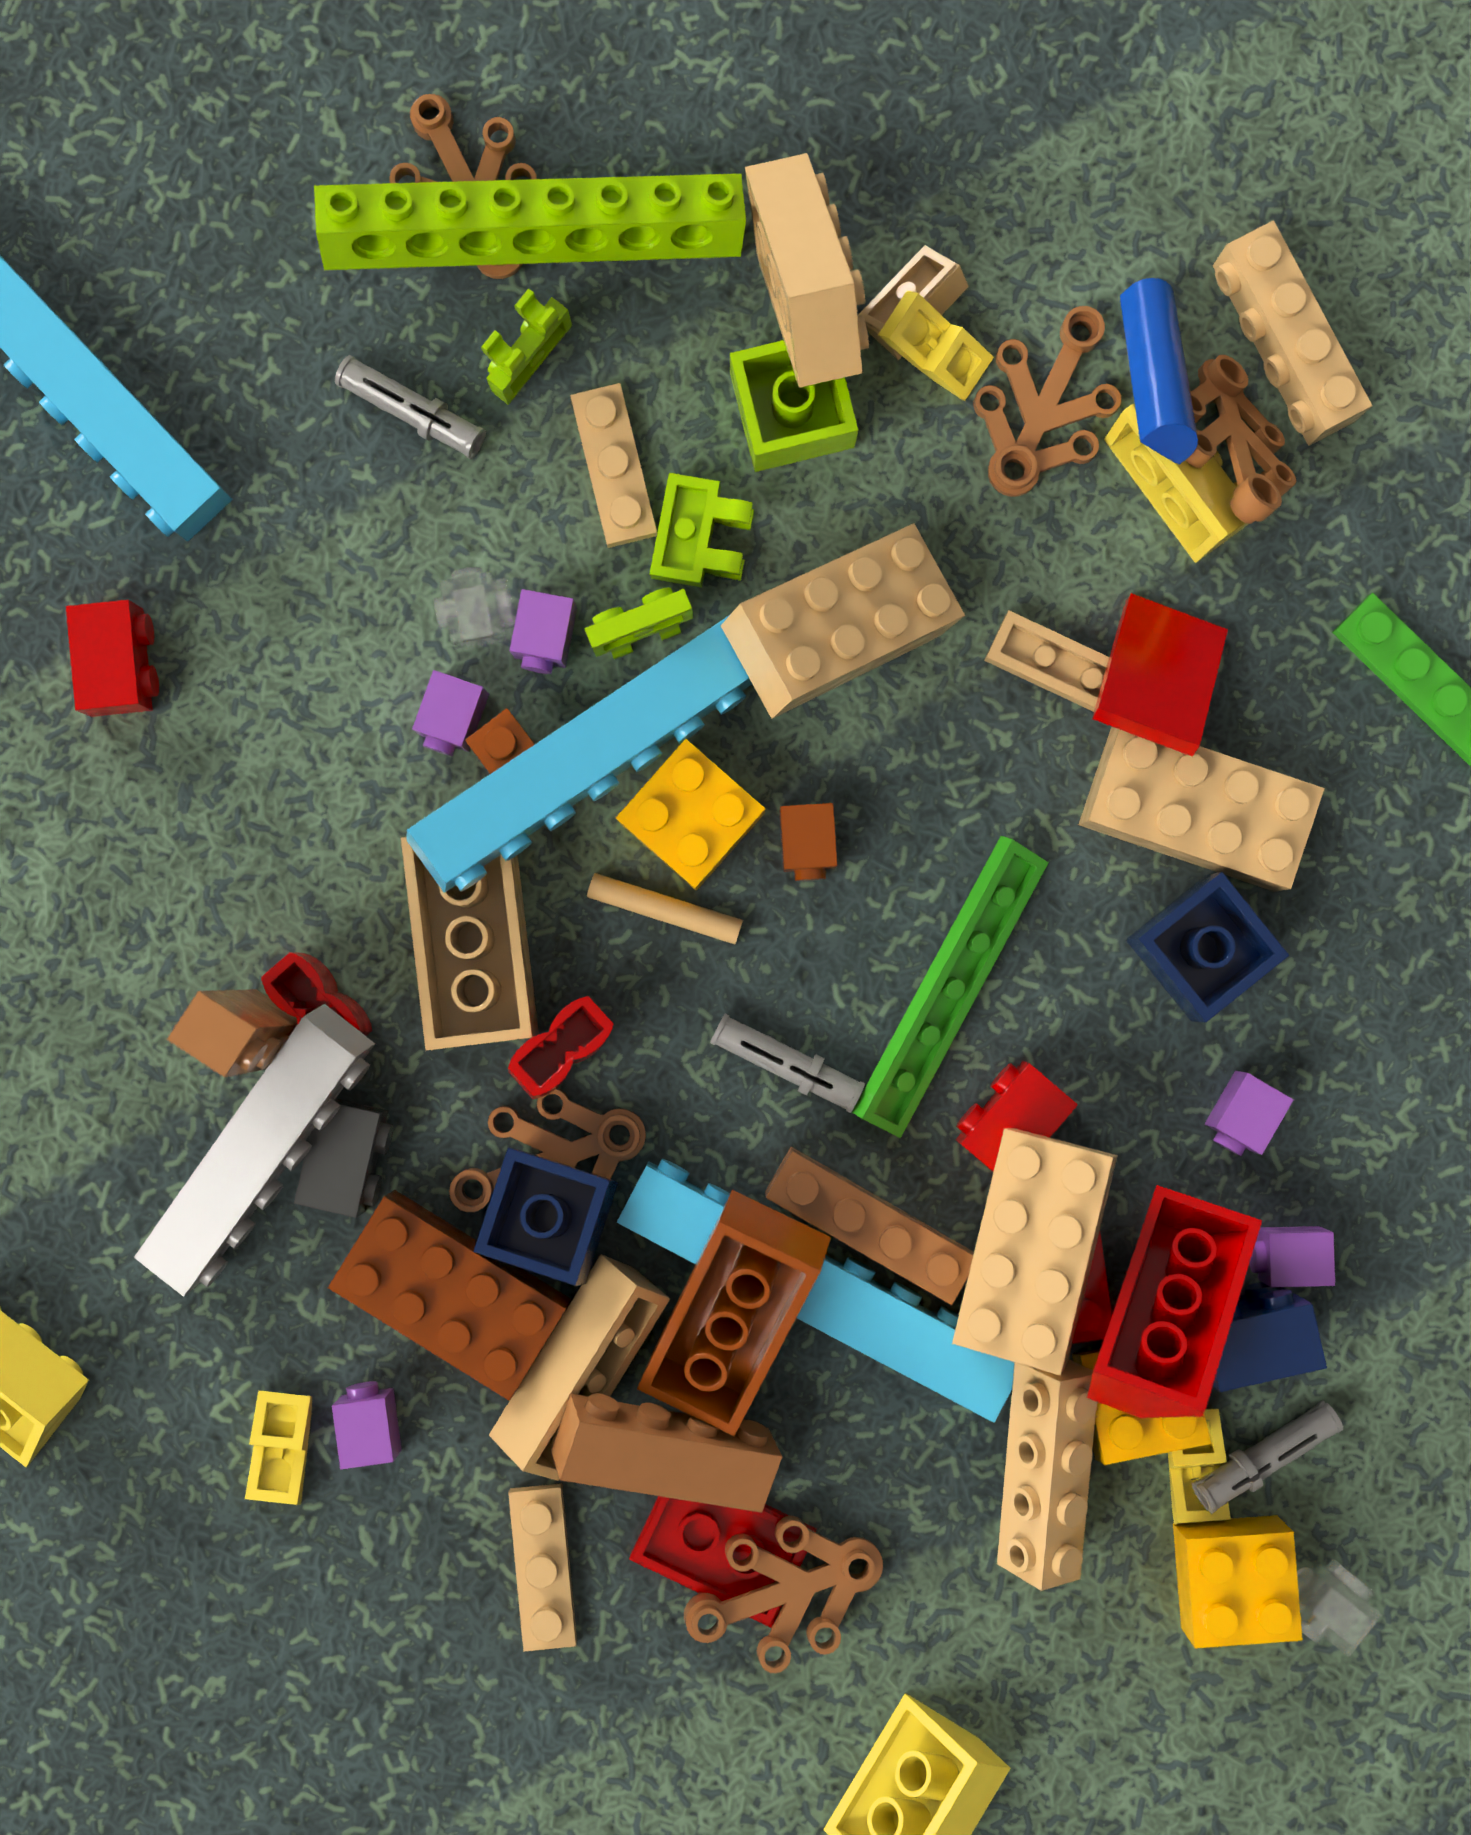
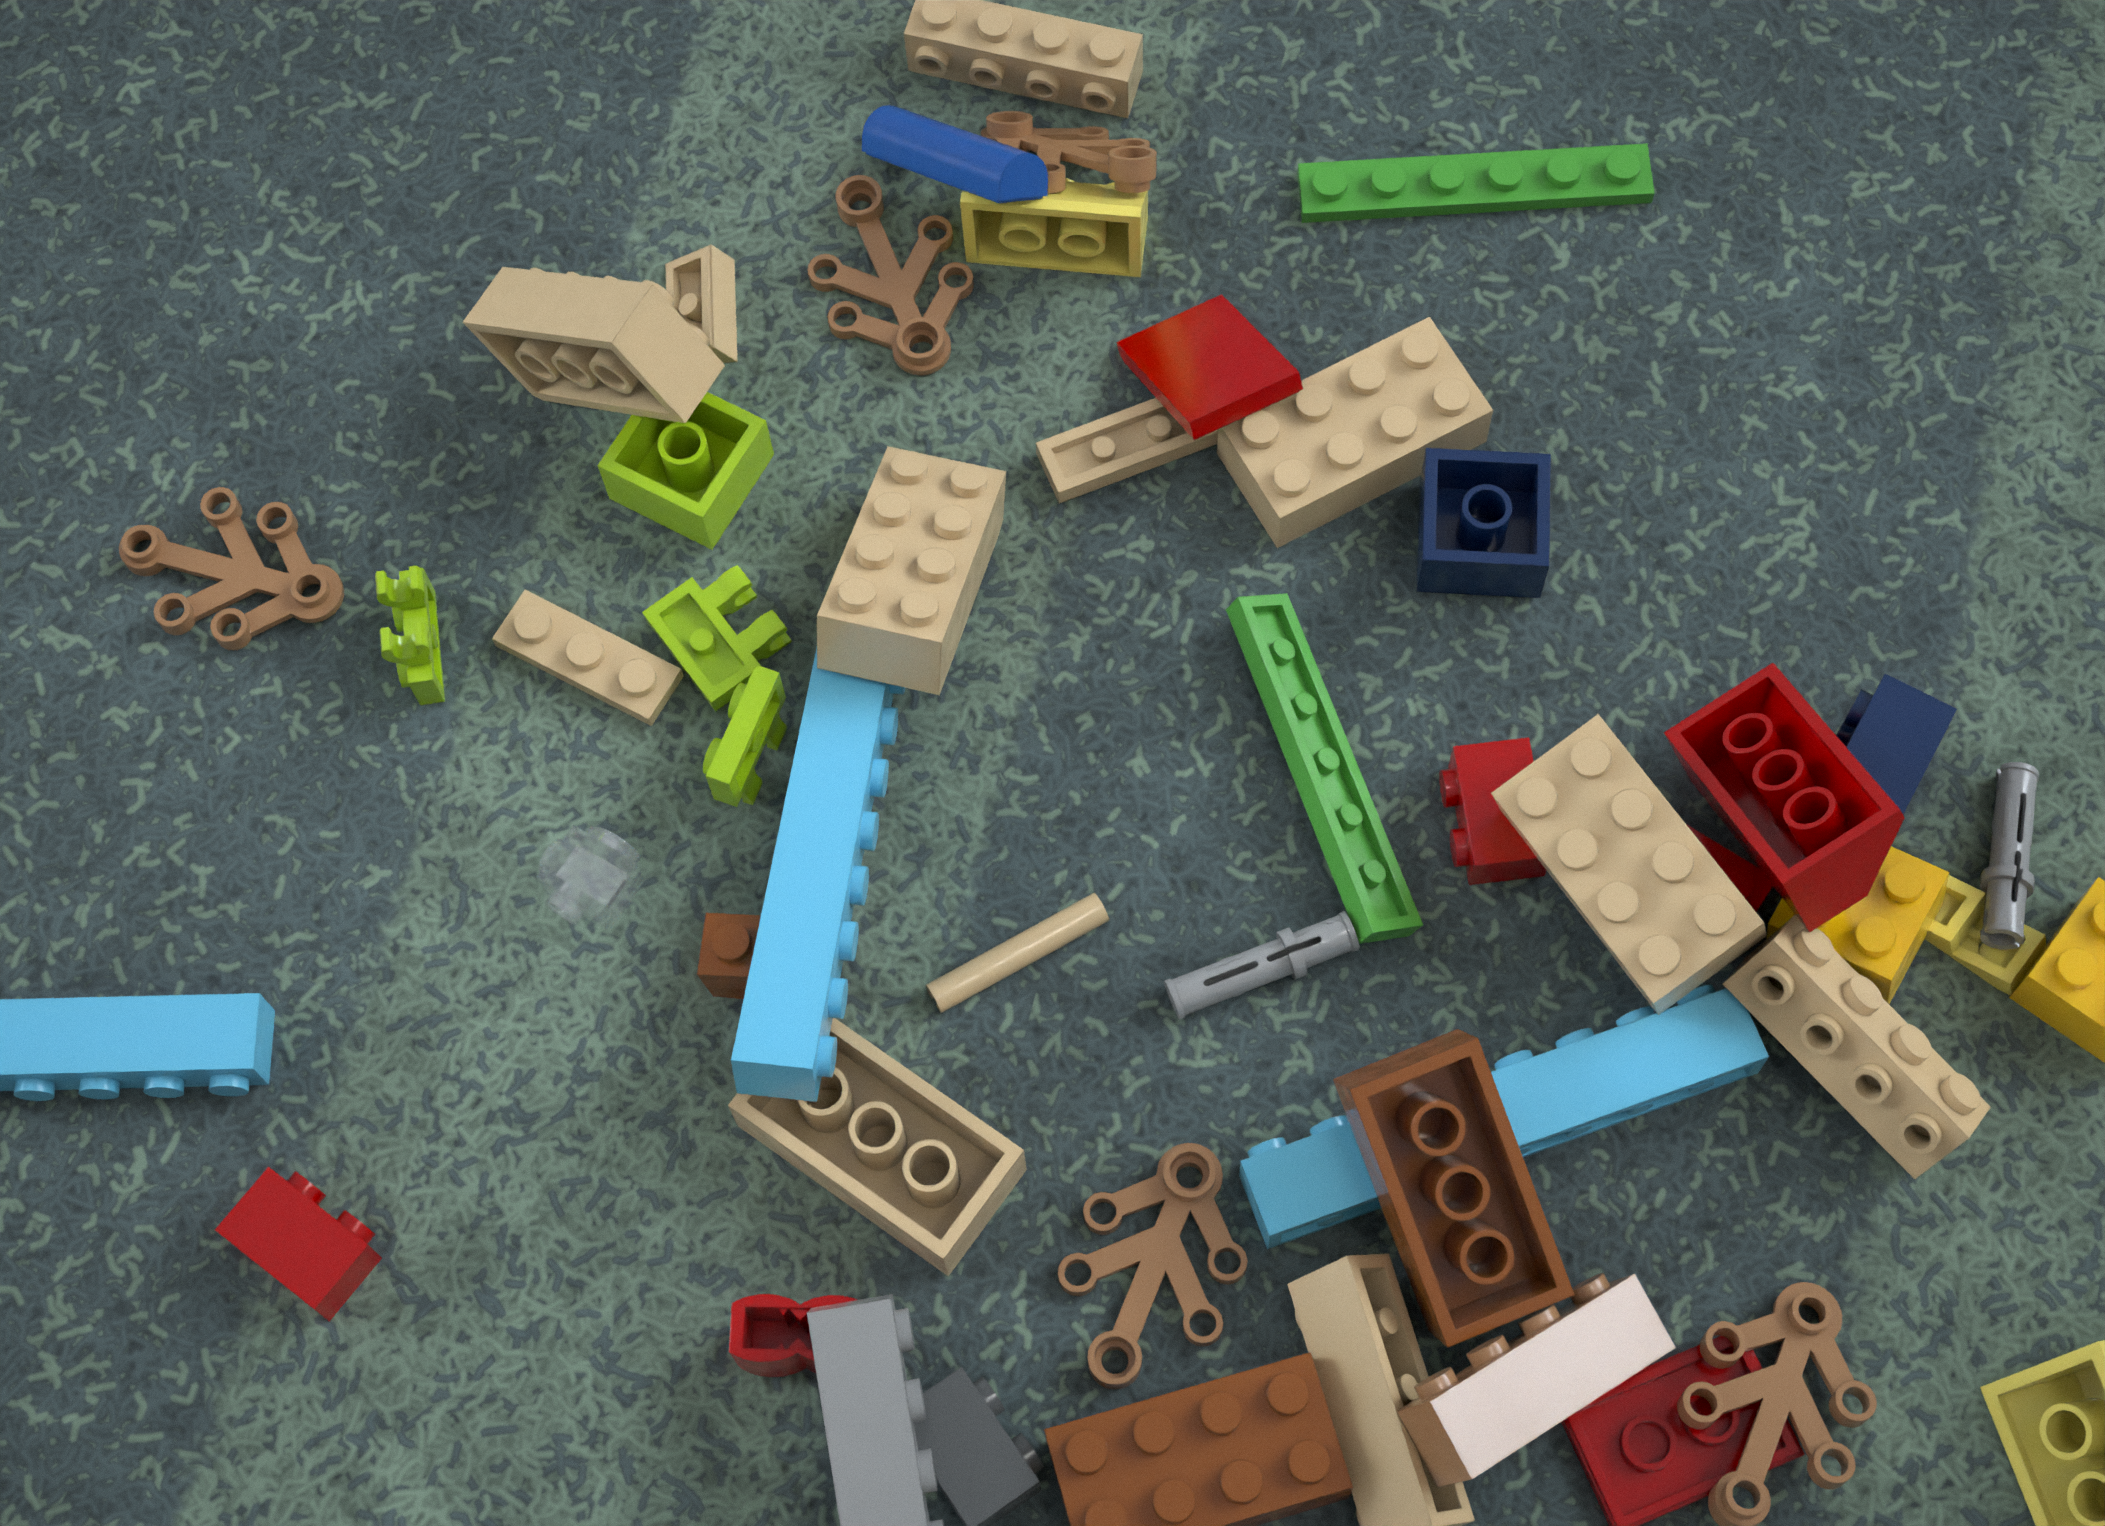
camera: 50 degrees left, 20 degrees down
medium nougat brick [167,989,298,1077] -> none
lime brick [314,174,746,270] -> none
light grey pin [335,355,486,459] -> none
medium lavender brick [412,670,489,756] -> none
dark blue brick [473,1147,618,1286] -> none
red brick [508,996,614,1099] -> none
medium lavender brick [509,589,577,674] -> none
yellow brick [616,739,766,891] -> none
medium nougat brick [765,1146,974,1305] -> none
dark orange brick [779,803,837,881] -> none
light yellow slope [878,290,994,401] -> none
medium lavender brick [1205,1070,1293,1156] -> none
medium lavender brick [1249,1226,1335,1287] -> none

